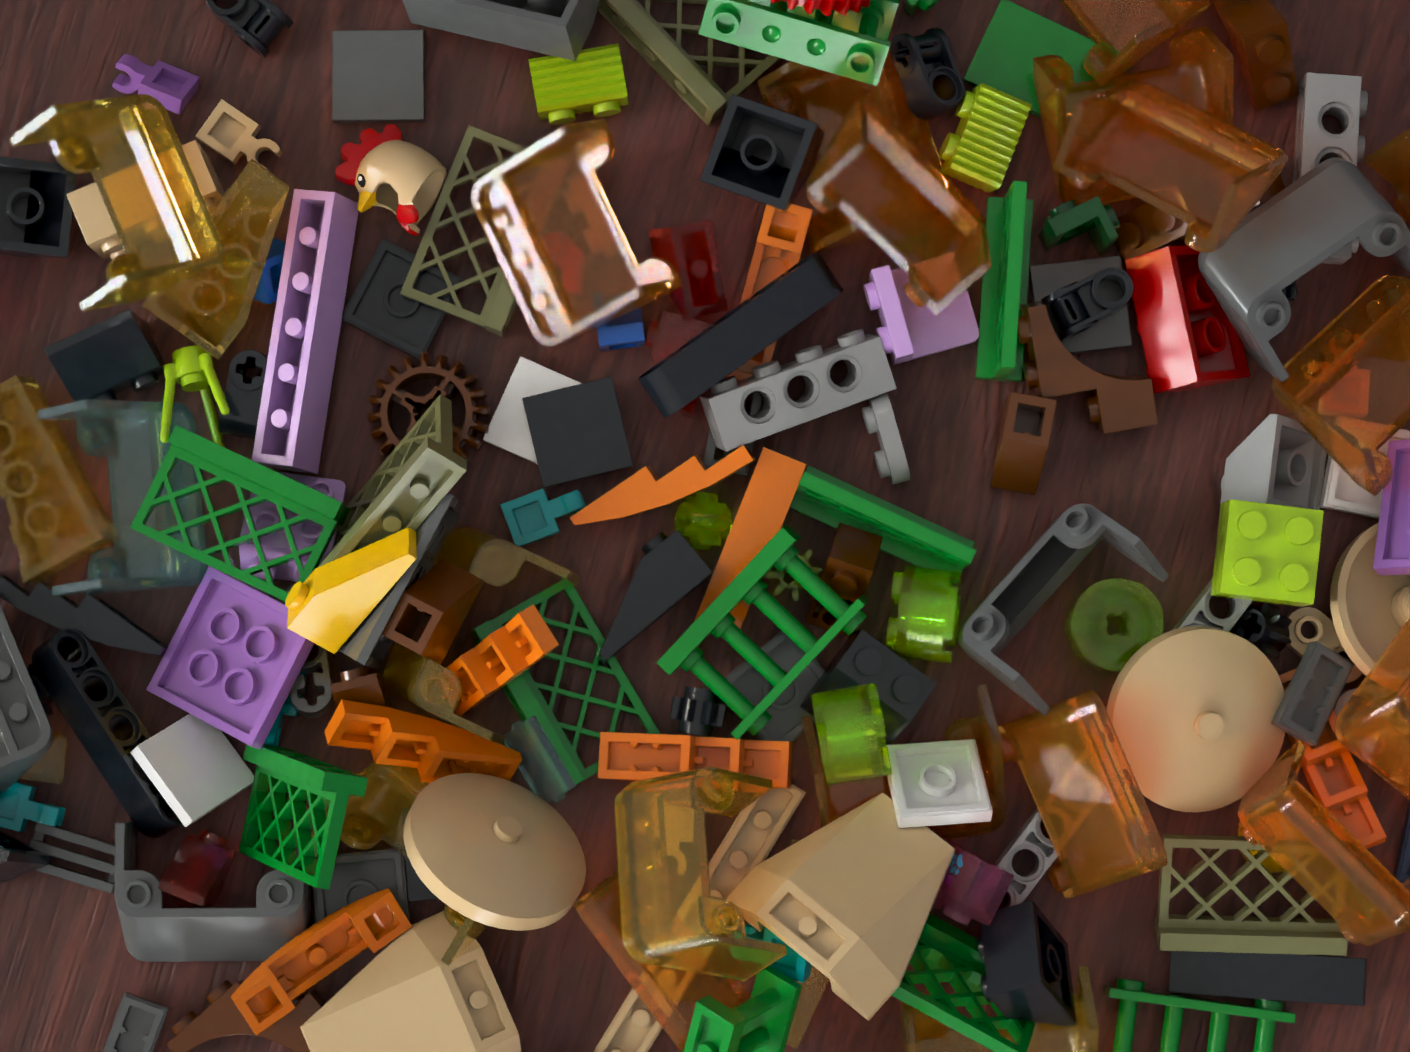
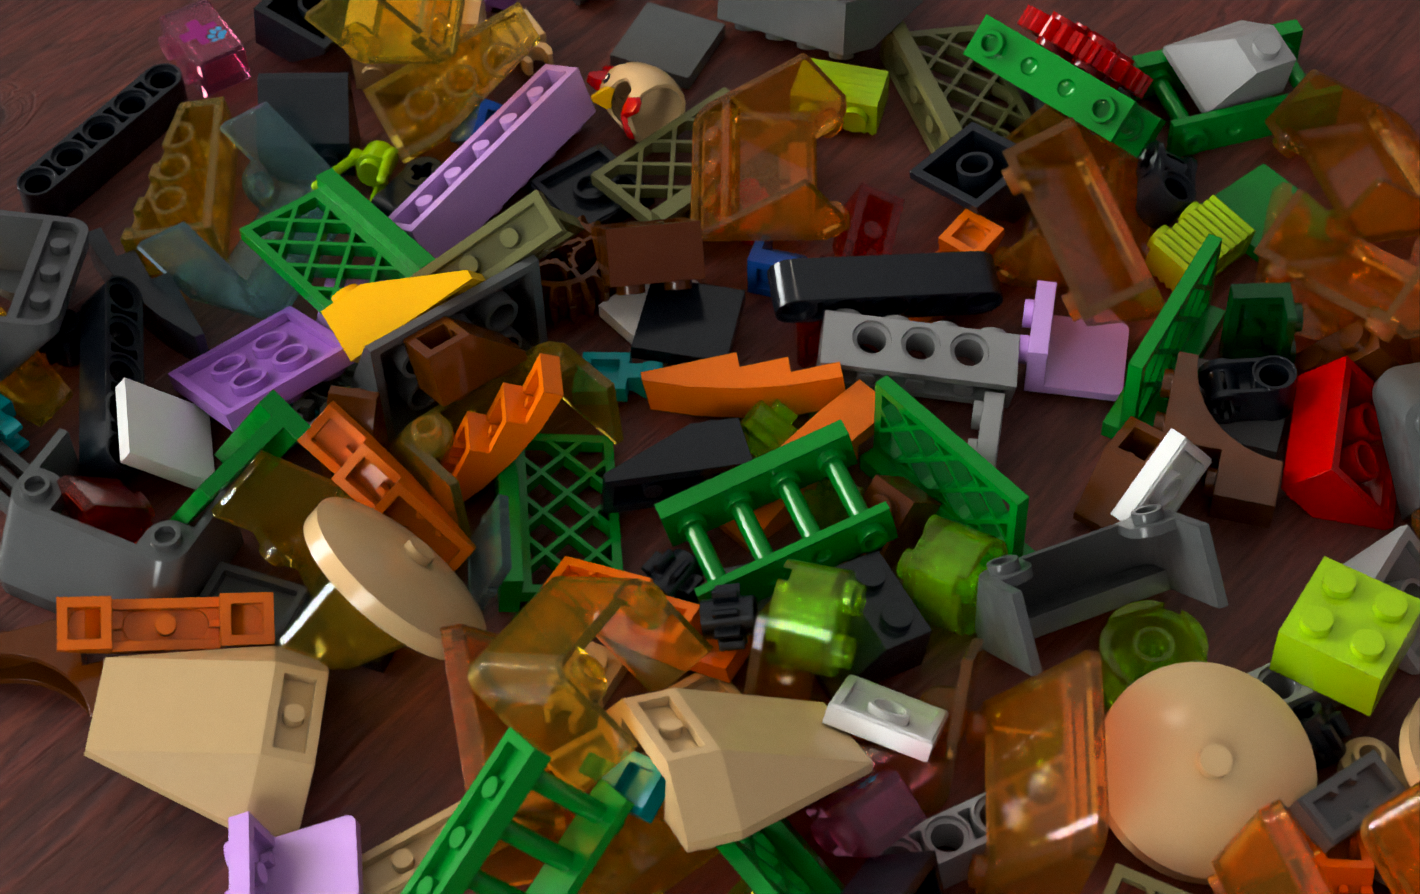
camera: 30 degrees right, 35 degrees down
none -> reddish brown slope [591,217,706,295]
none -> black gear [700,583,760,652]
none -> white tile [1110,428,1212,521]

